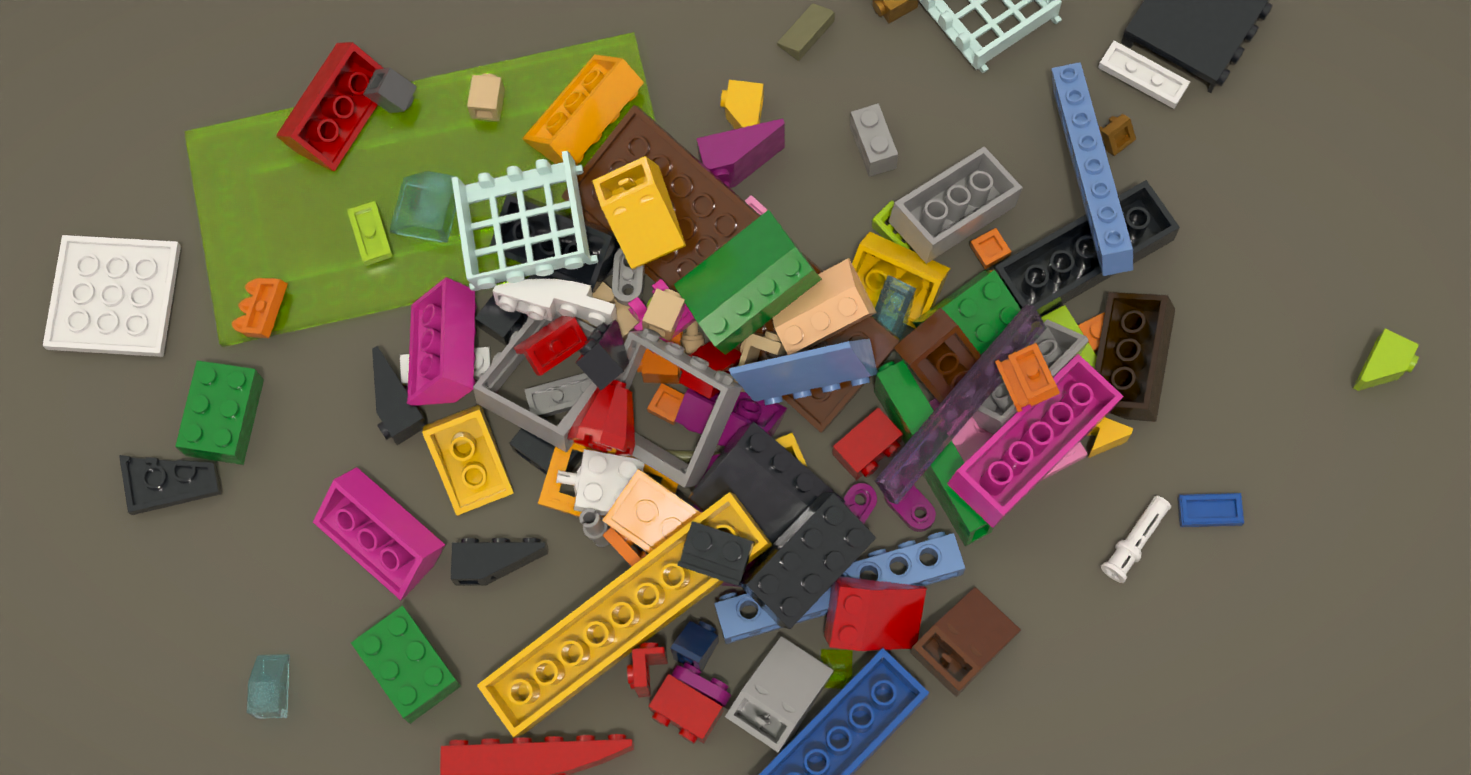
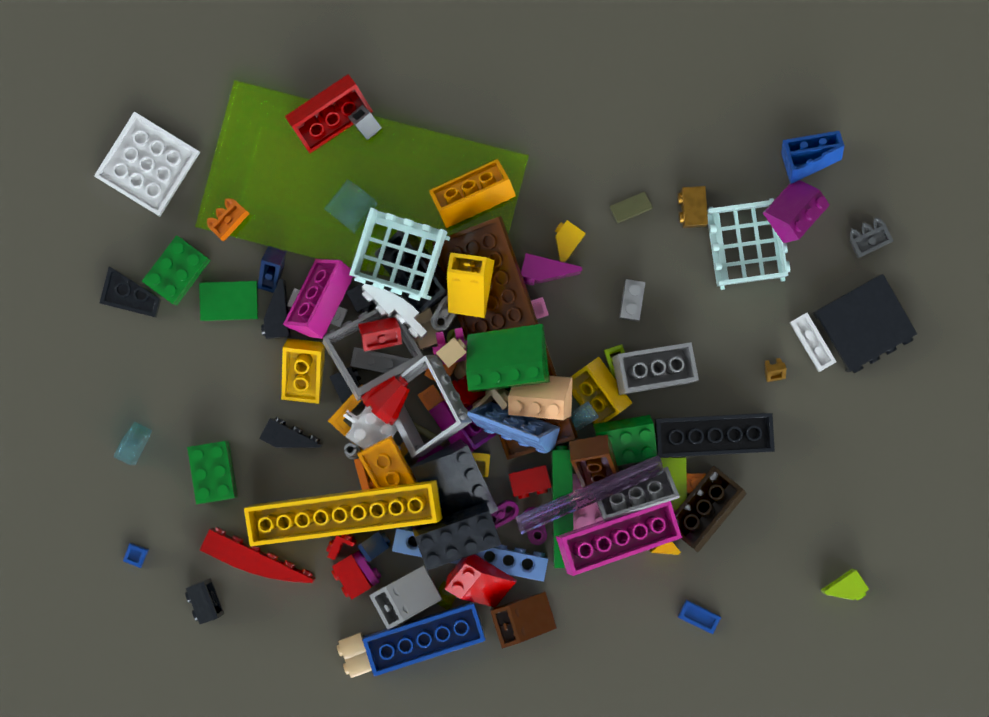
camera: 25 degrees right, 15 degrees up
dark pink slope [313,467,445,601] -> none
lime plate [347,201,393,266] -> none
tan brick [467,73,505,121] -> none
black slope [576,320,629,390] -> none
black plate [677,521,755,586] -> none
orange plate [970,228,1012,269] -> none
orange plate [995,343,1060,412] -> none
medium blue brick [1052,62,1133,276] -> none
white pin [1101,496,1171,583] -> none
none -> green tile [199,281,259,321]
none -> dark blue slope [258,246,287,293]

